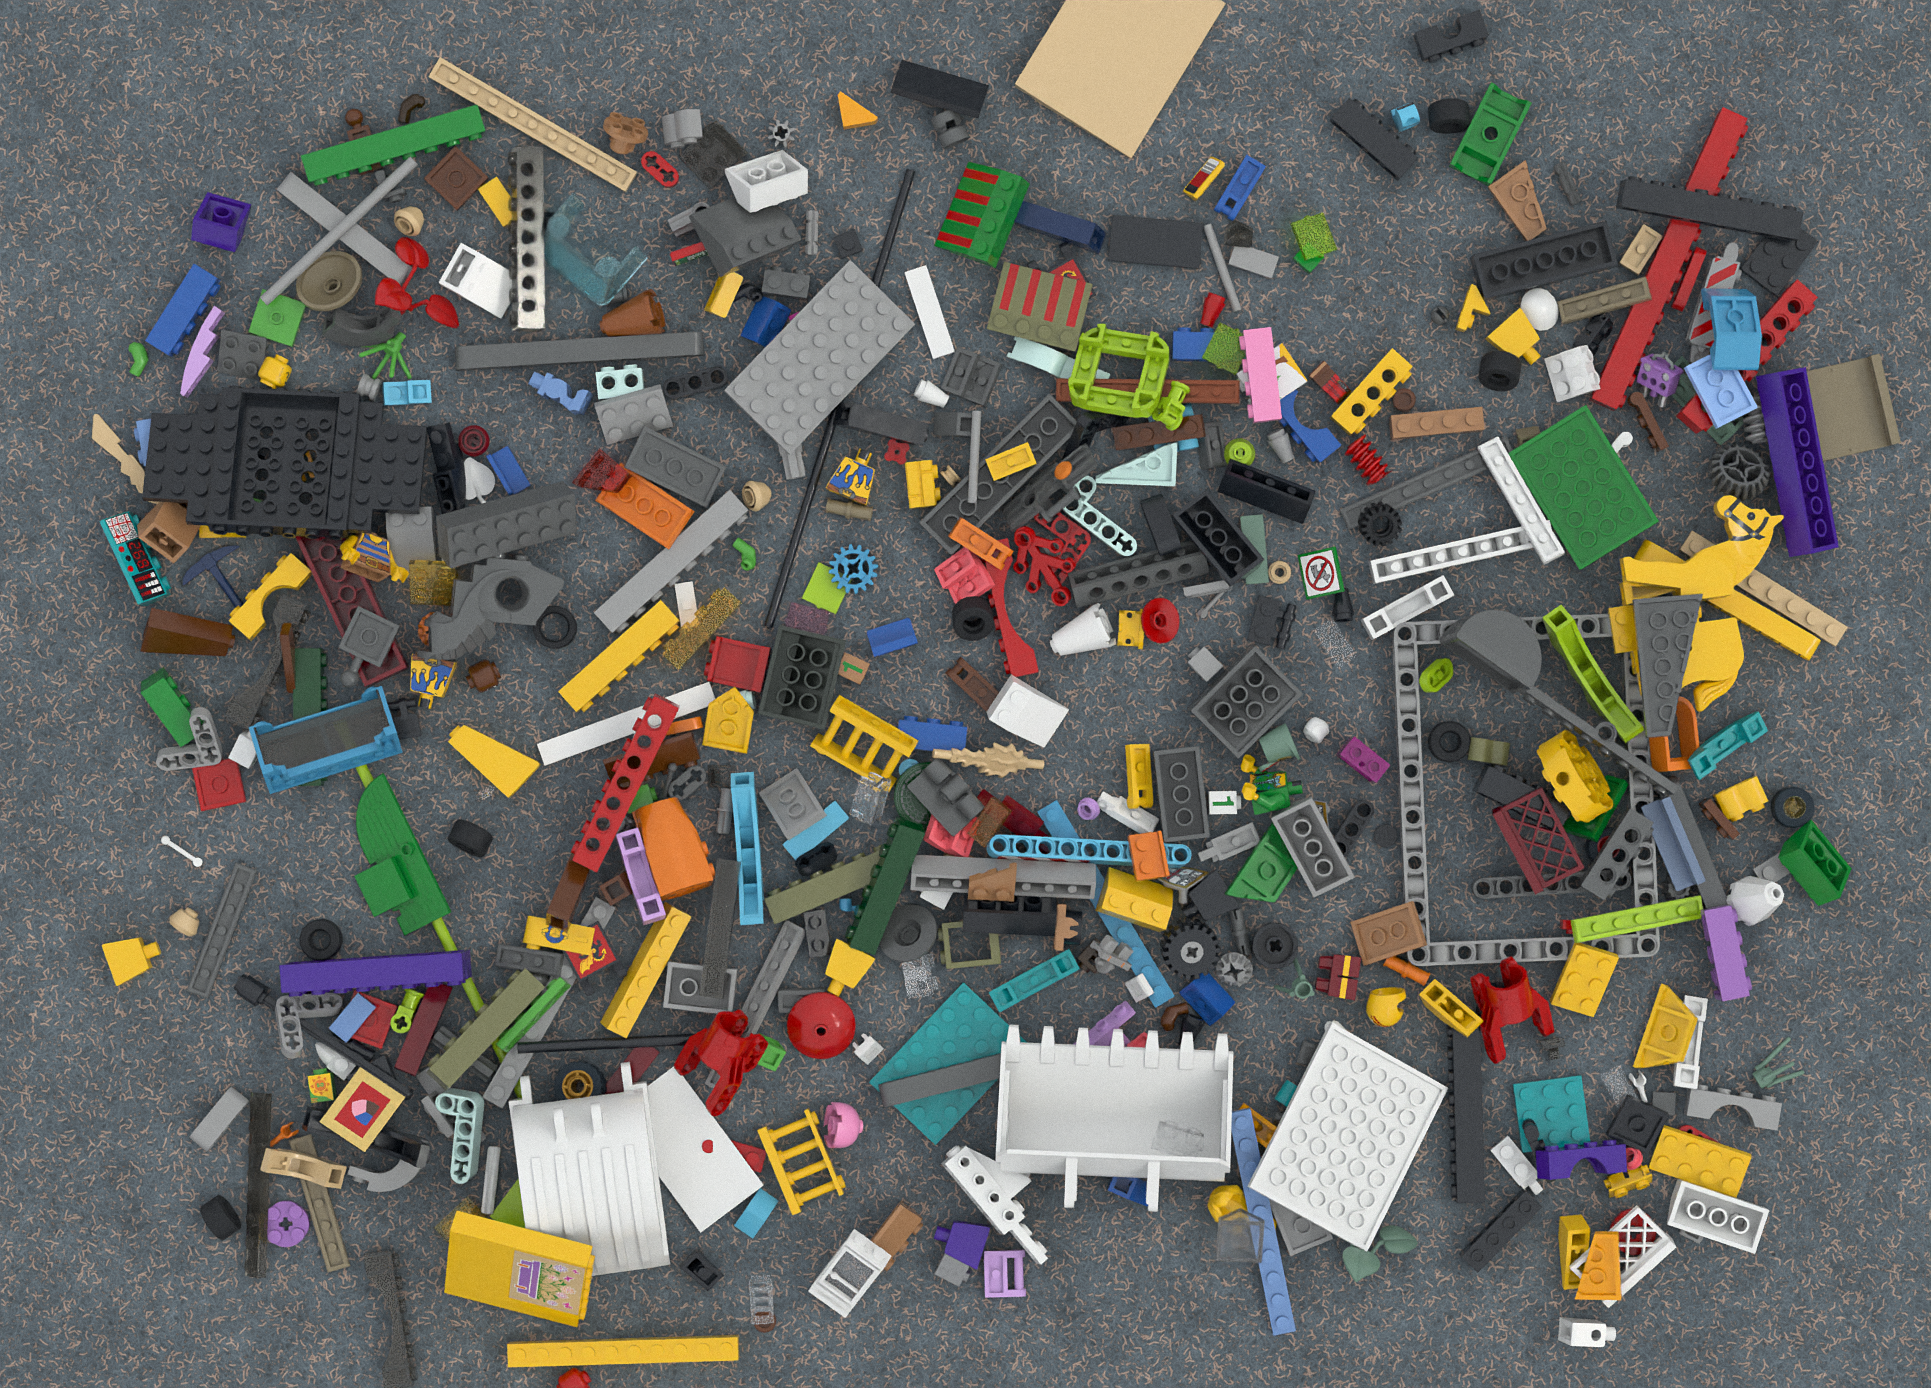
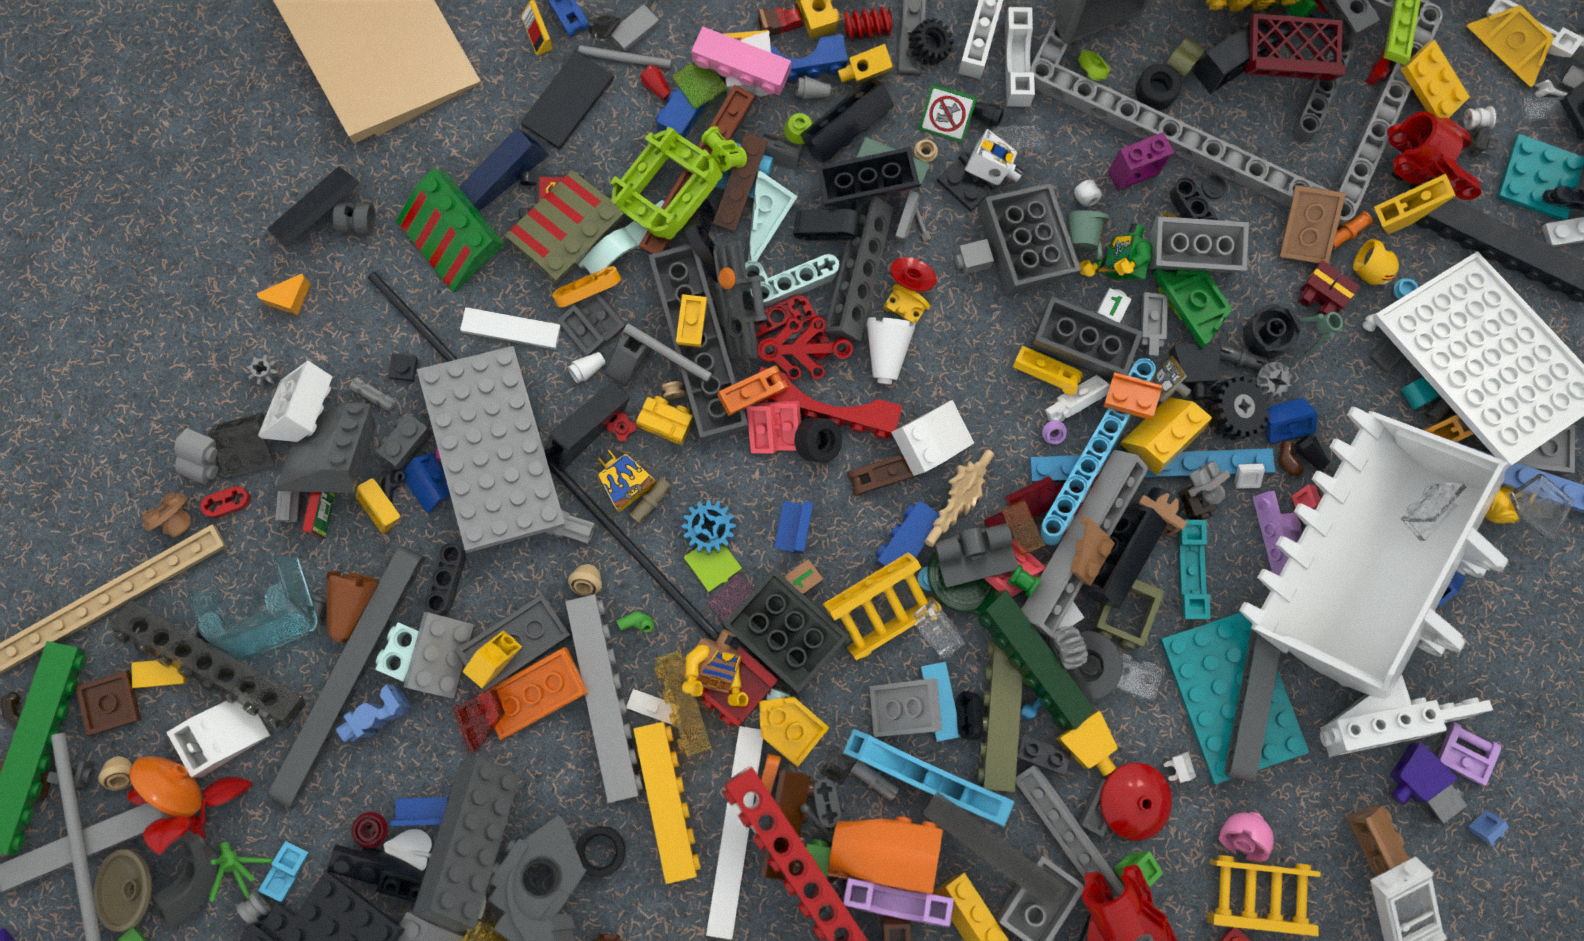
camera: 65 degrees left, 10 degrees down
none -> orange dish [129,756,203,817]
none -> yellow slope [463,631,522,688]
none -> light orange beam [552,266,621,307]
none -> torso [679,629,748,707]
none -> yellow torso [837,44,893,84]
none -> white torso [965,129,1024,185]
none -> green bush [1007,564,1041,597]
none -> light grey gear [1049,625,1088,670]
none -> medium azure plate [1393,278,1418,300]
none -> white bush [1463,106,1496,130]
none -> medium blue tile [1468,810,1509,846]

